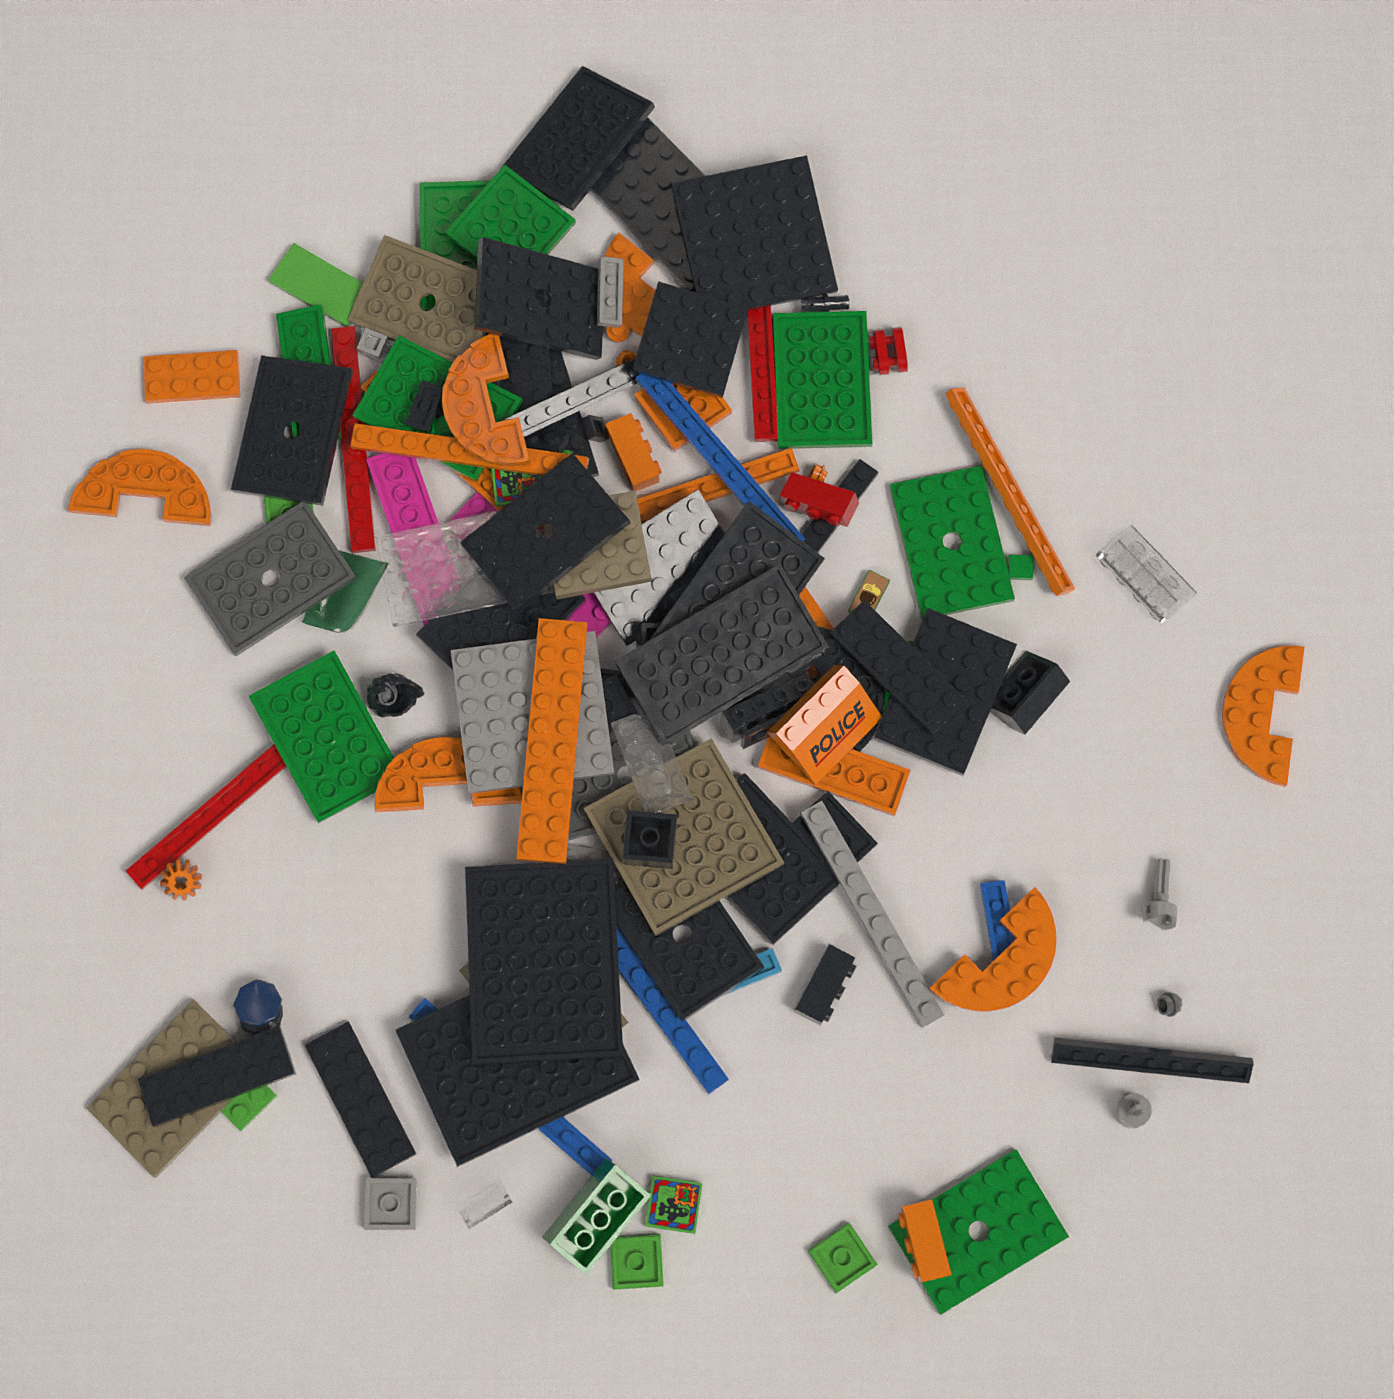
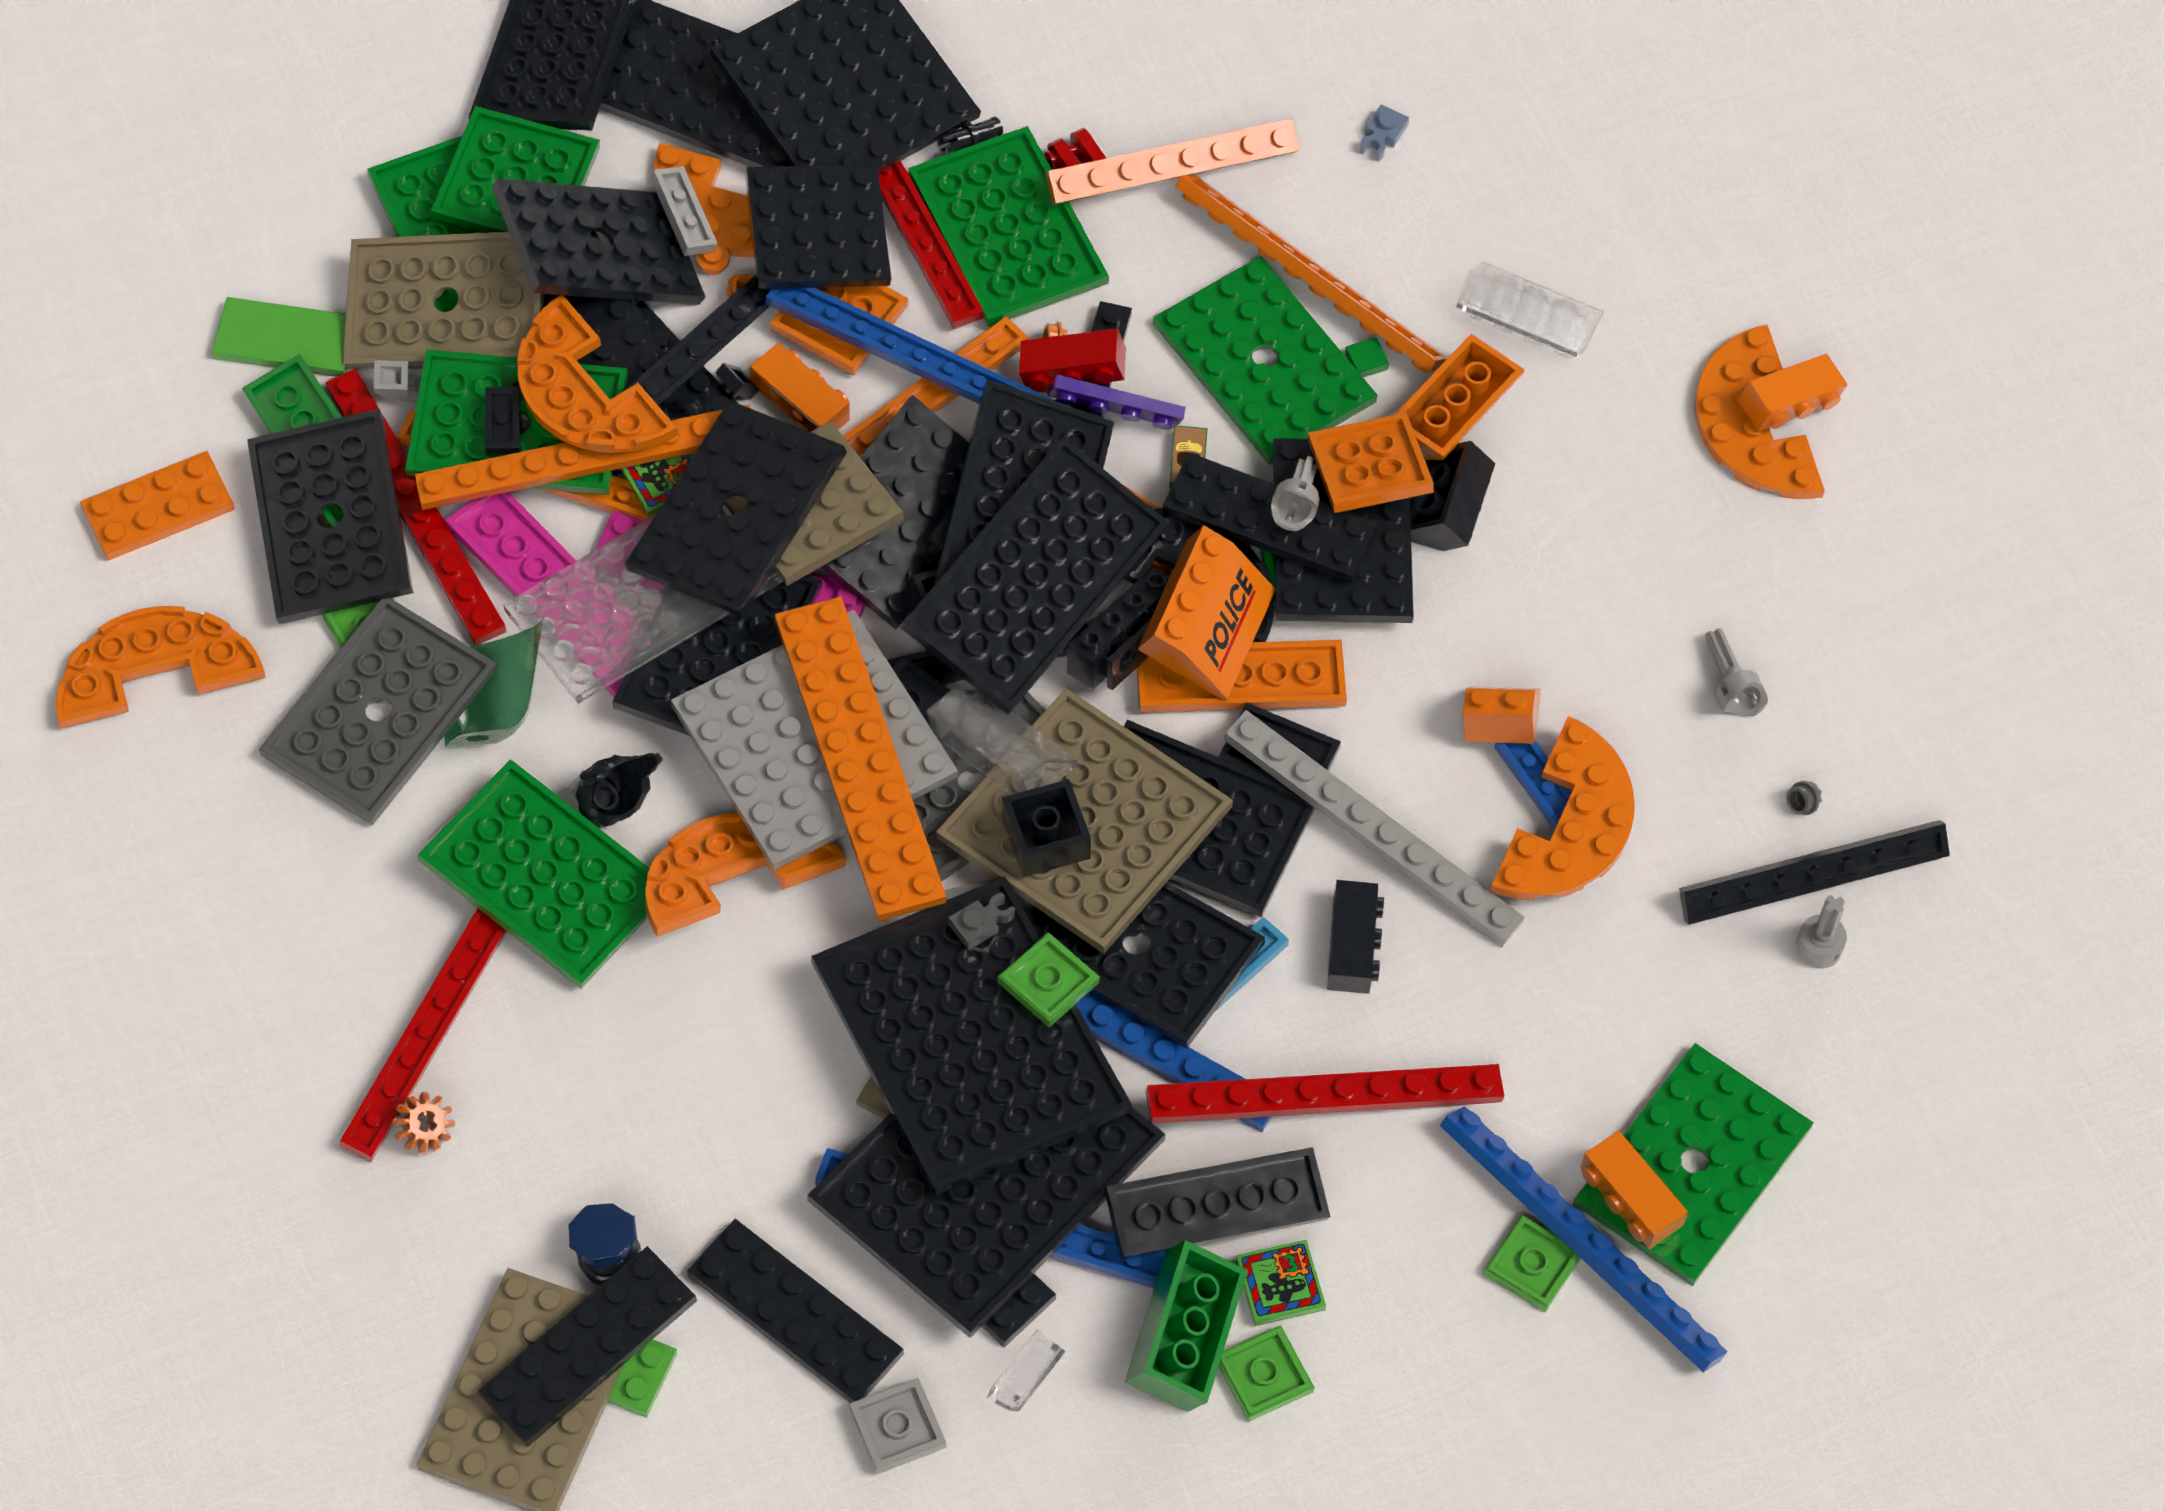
camera: 25 degrees left, 15 degrees down
none -> dark grey plate [948,893,1015,950]
none -> black plate [982,1274,1056,1348]
none -> bright green tile [998,932,1100,1027]
none -> plate [1045,119,1300,205]
none -> dark purple plate [1047,375,1186,430]
none -> black plate [1104,1147,1331,1260]
none -> red plate [1145,1064,1505,1124]
none -> light grey piece [1271,456,1320,531]
none -> orange plate [1308,412,1434,513]
none -> sand blue plate [1360,104,1410,161]
none -> orange slope [1396,333,1524,460]
none -> blue plate [1440,1106,1728,1373]
none -> orange slope [1462,686,1541,744]
none -> orange brick [1737,353,1848,431]

